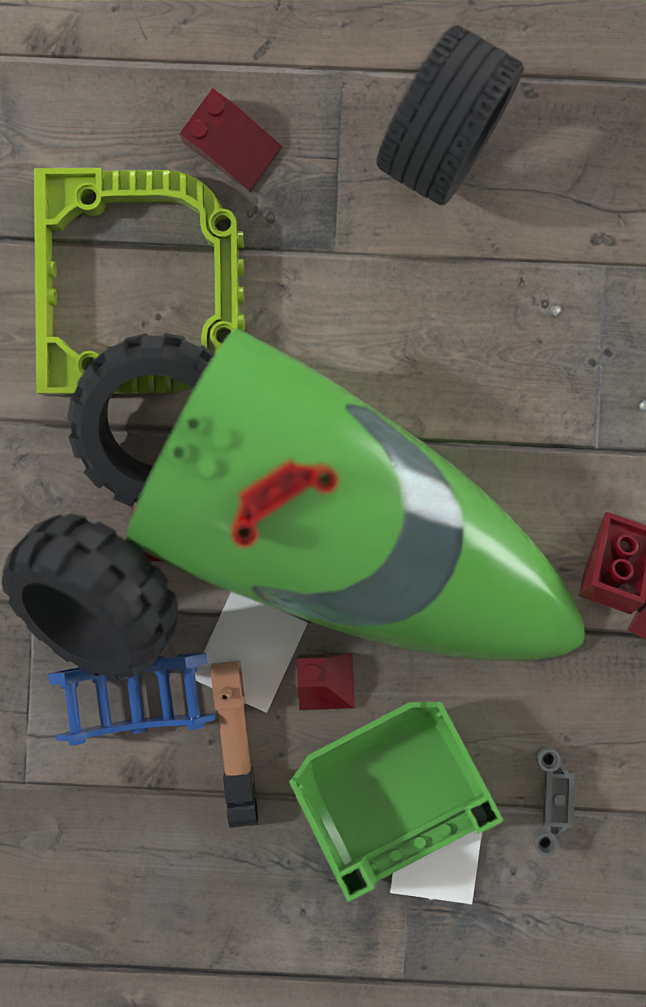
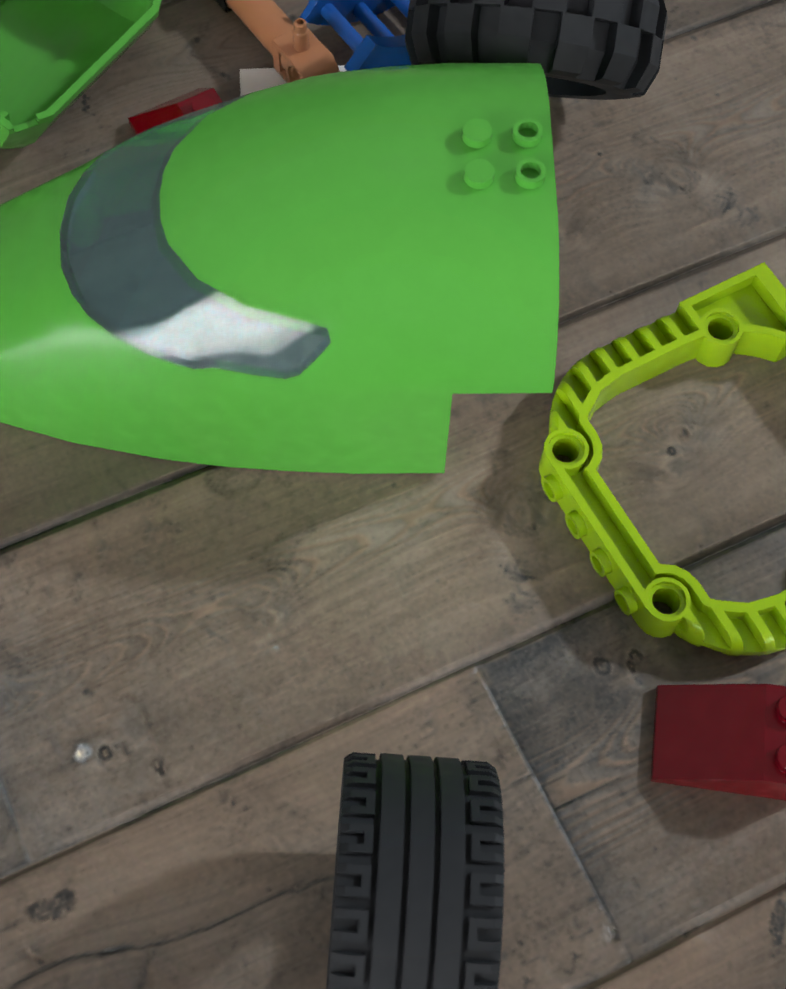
camera: 155 degrees right, 25 degrees down
black tyre [67,333,215,507] -> none
red plate [230,458,339,548] -> none

